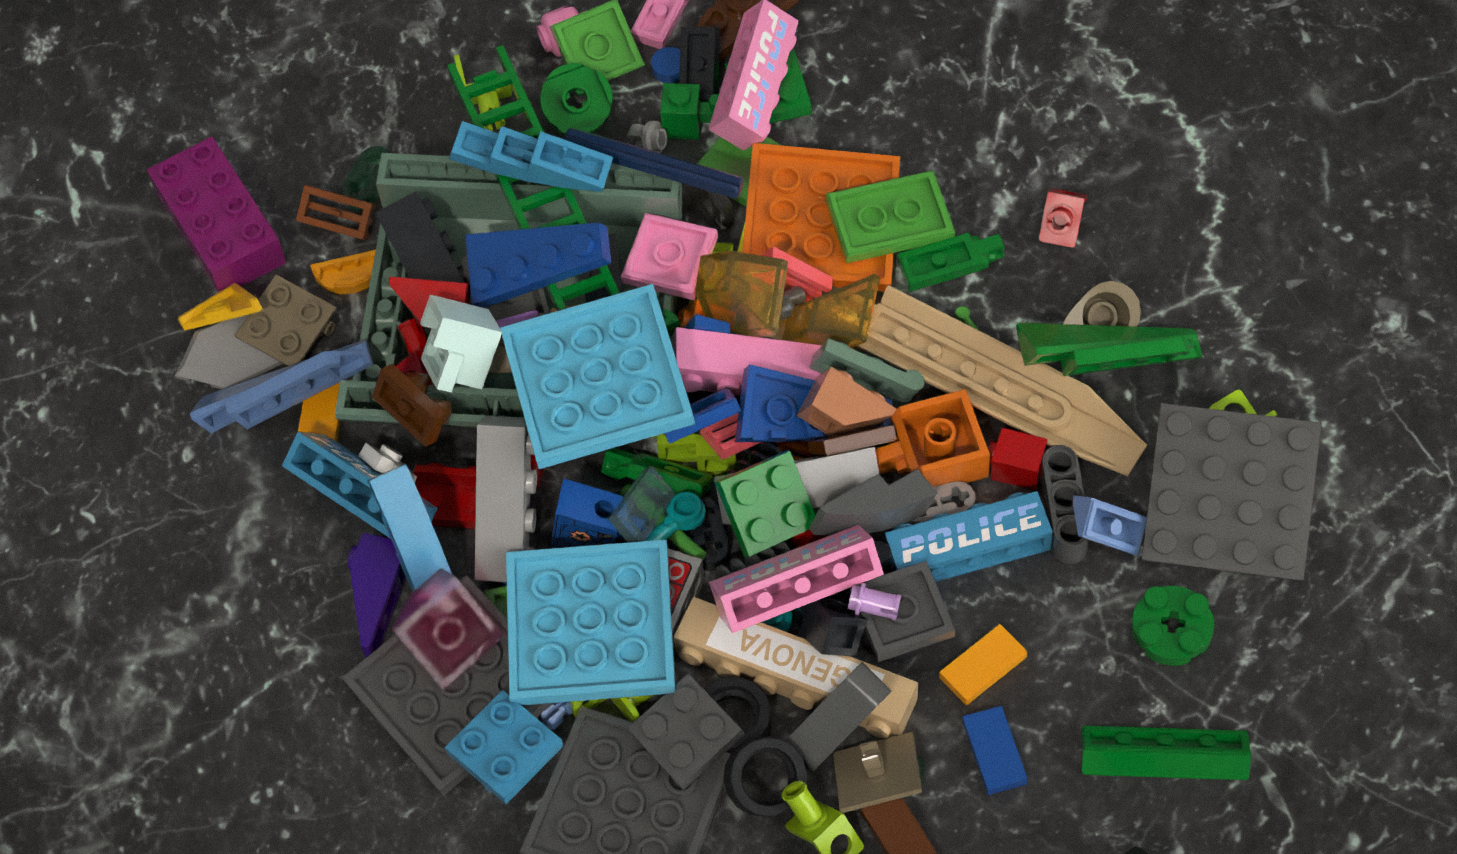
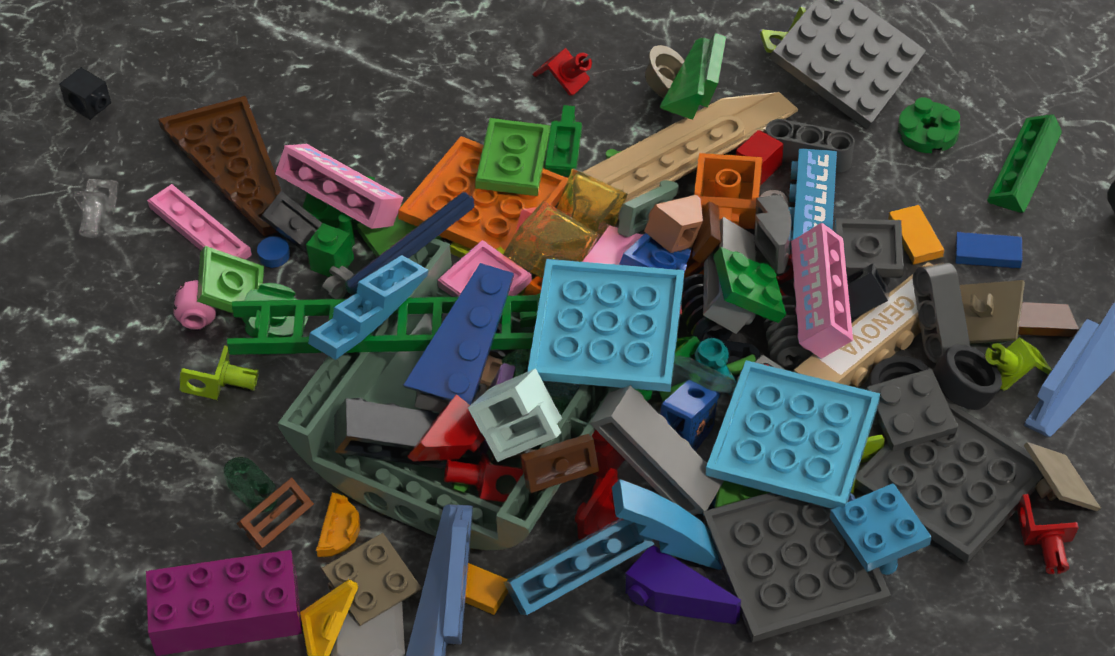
camera: 70 degrees left, 10 degrees down
white plate [358,443,417,482] -> none
clear pink slope [391,568,504,690] -> none
lavender pin [848,583,901,621] -> none
medium blue slope [1073,495,1147,556] -> none

